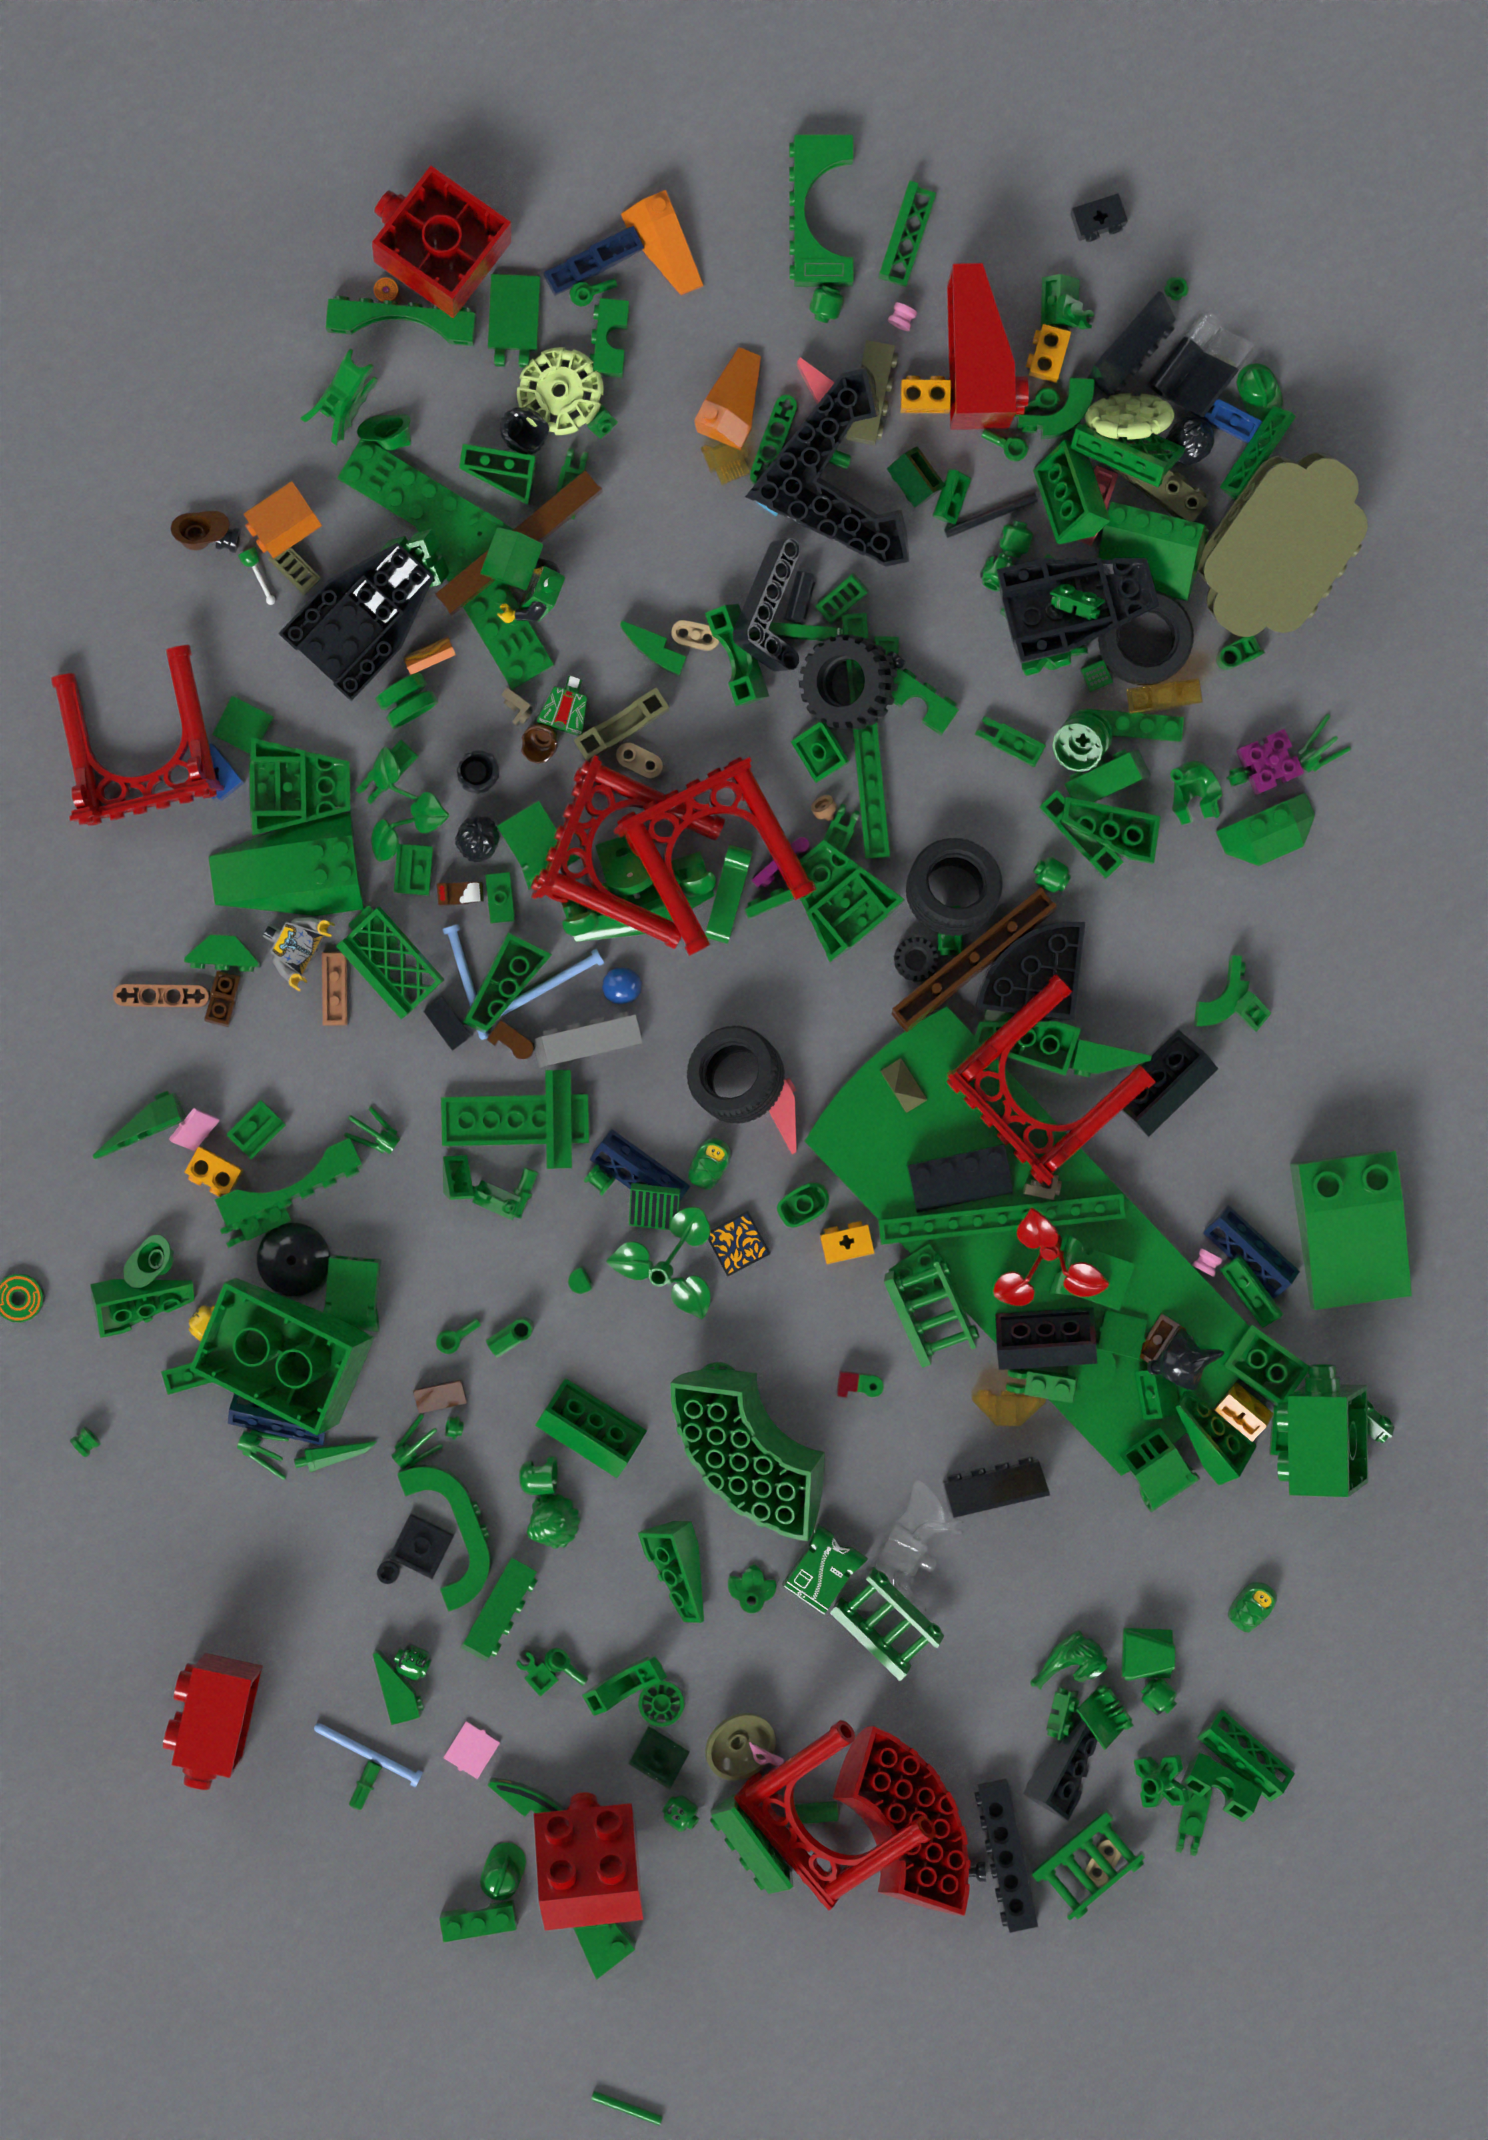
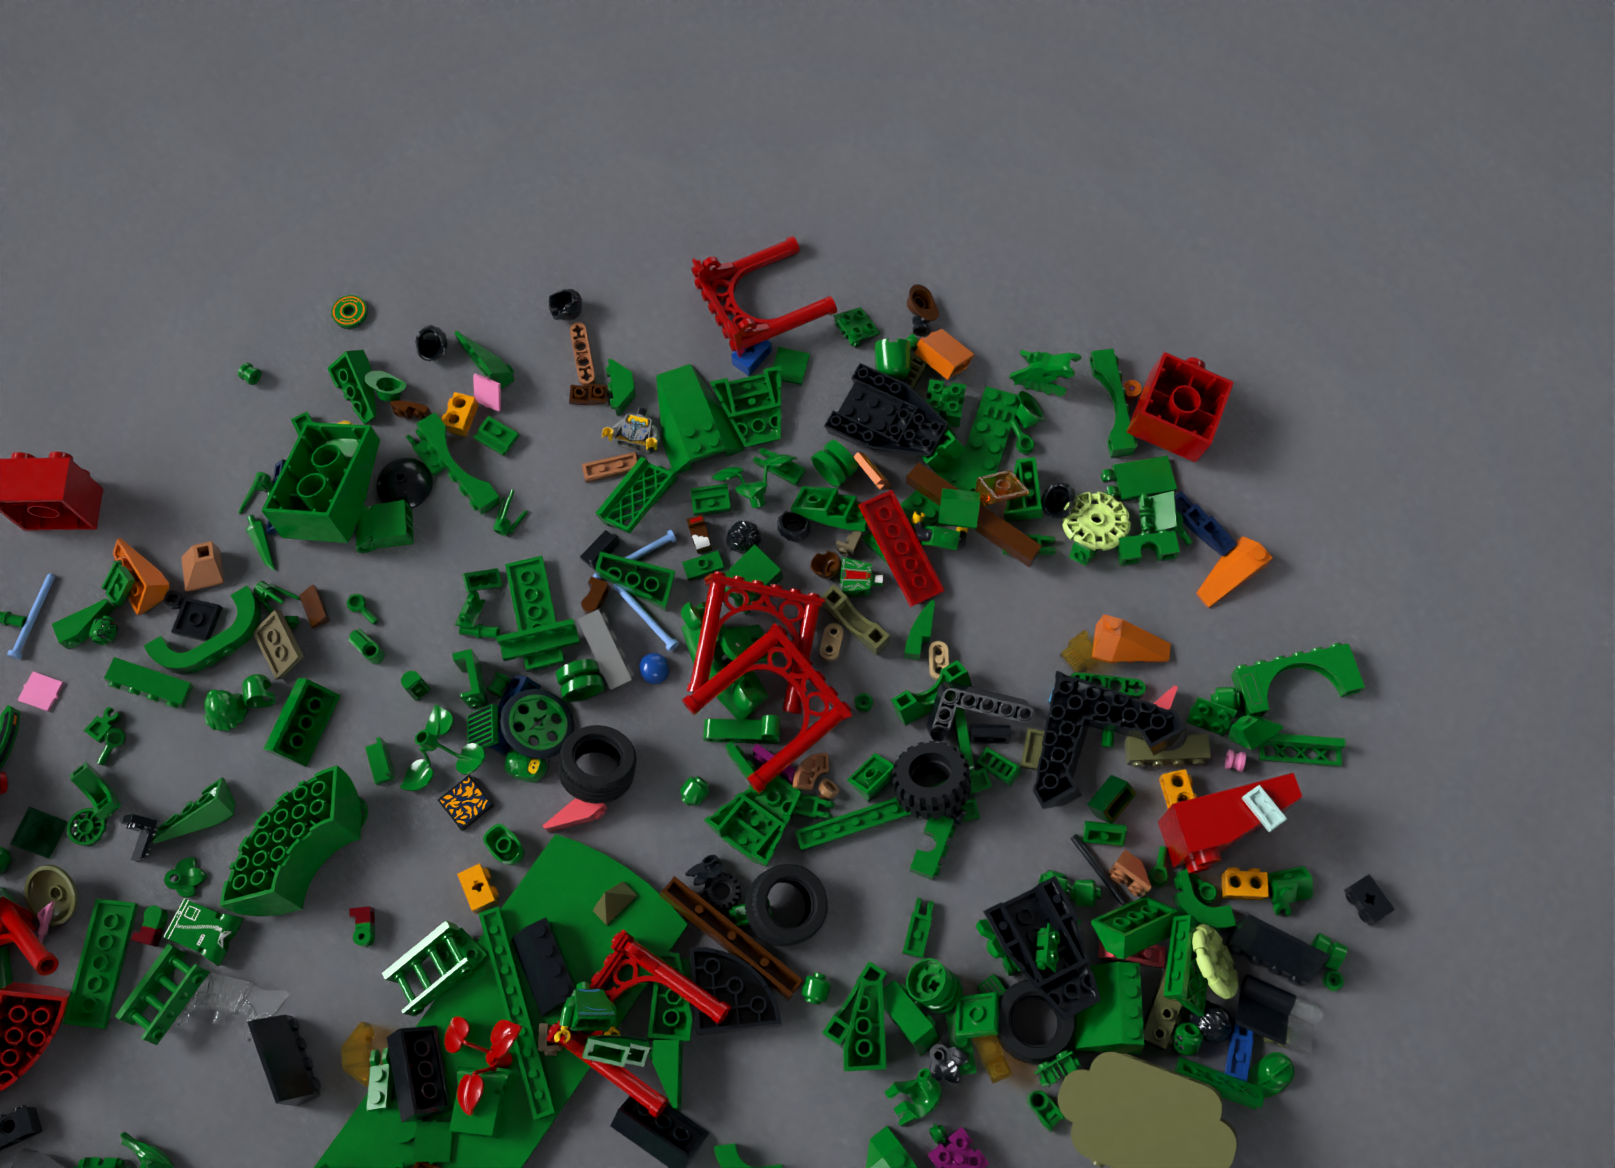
camera: 80 degrees right, 20 degrees down
none -> green plate [63,898,139,1029]
none -> green plate [101,560,135,607]
none -> orange wedge [113,538,169,615]
none -> black bracket [121,814,158,861]
none -> leg [131,905,168,947]
none -> nougat slope [181,541,224,592]
none -> dark tan plate [253,610,304,680]
none -> green panel [365,737,396,785]
none -> reddish brown slope [390,401,432,420]
none -> black hair [415,325,448,362]
none -> green panel [452,649,488,709]
none -> green wedge [500,689,574,759]
none -> black hair [548,289,582,320]
none -> green torso [554,981,620,1043]
none -> green wheel [555,659,605,702]
none -> green slope [582,1035,650,1067]
none -> green head [680,776,709,806]
none -> black plate [685,855,722,886]
none -> green slope [791,486,868,532]
none -> nougat tile [793,753,829,790]
none -> green hinge [833,307,881,348]
none -> green plate [854,693,874,712]
none -> red plate [858,490,945,608]
none -> green cylinder [874,338,911,381]
none -> green brick [926,379,966,427]
none -> black plate [930,1043,969,1083]
none -> green tile [955,992,999,1039]
none -> clear orange slope [975,470,1029,506]
none -> green plate [1010,419,1035,454]
none -> olive tile [1020,728,1044,771]
none -> green hinge [1034,1050,1081,1087]
none -> nougat slope [1108,849,1151,897]
none -> hinge [1138,491,1178,533]
none -> green head [1172,1023,1203,1056]
none -> green hinge [1186,697,1237,736]
none -> green slope [1228,715,1283,750]
none -> light aqua plate [1242,784,1287,832]
none -> green wheel [1311,932,1348,971]

